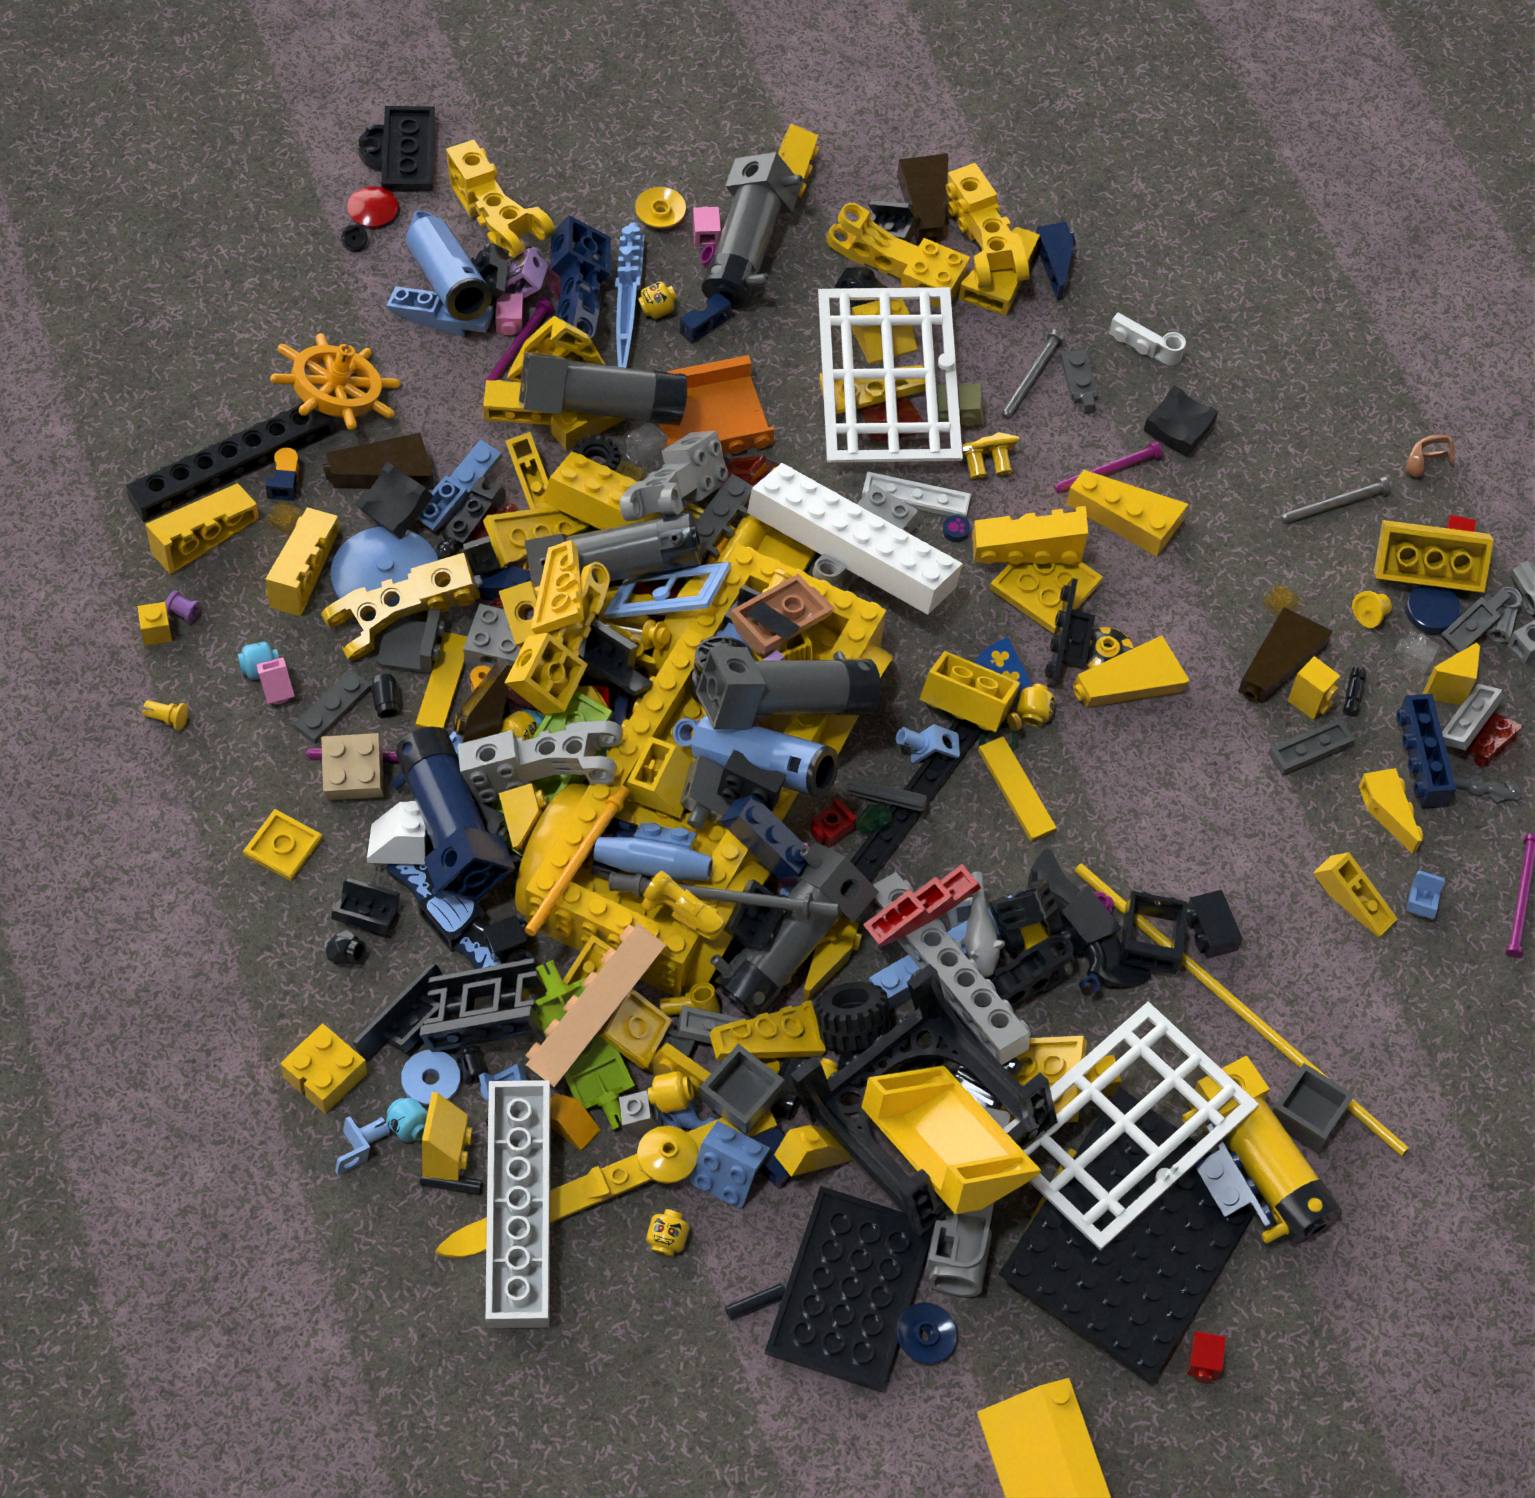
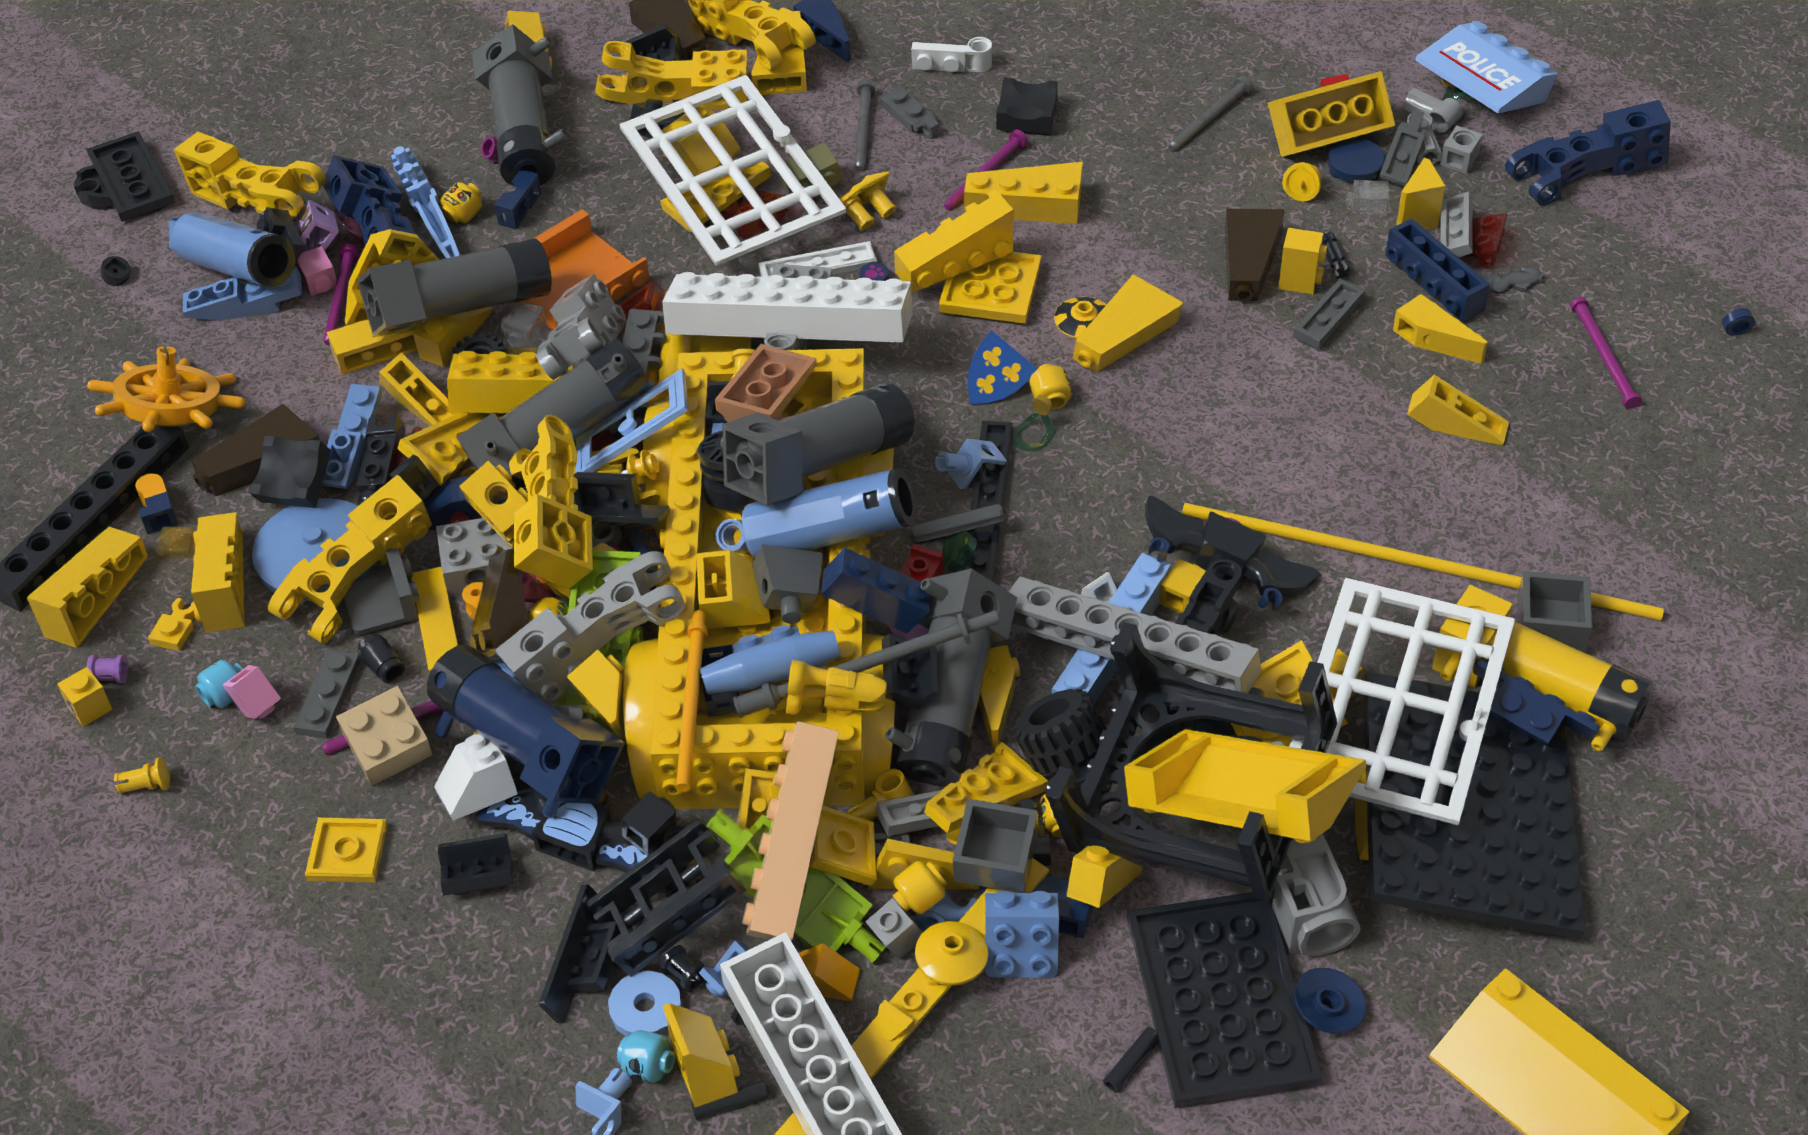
camera: 20 degrees left, 10 degrees down
yellow piece [280,1023,367,1114] -> none
black rock [324,930,366,964] -> none
red dish [347,186,398,230] -> none
yellow wing [531,540,584,634] -> none
yellow dish [635,187,686,228] -> none
yellow head [646,1209,689,1257] -> none
bright pink brick [693,207,721,247] -> none
black brick [717,749,786,812] -> none
black sticker [747,601,800,640] -> none
red slope [863,864,981,947] -> none
yellow brick [919,651,1021,732] -> none
light grey piece [960,872,1005,977] -> none
yellow tile [978,736,1057,842] -> none
black piece [989,879,1063,953] -> none
black bracket [1044,578,1095,687] -> none
black window [1119,891,1188,975] -> none
black brick [1186,889,1243,959] -> none
red brick [1187,1331,1226,1383] -> none
clear yellow plate [1261,582,1300,616] -> none
nougat piece [1406,435,1455,478] -> none
medium blue bracket [1406,871,1445,919] -> none
none -> yellow plate [148,598,195,651]

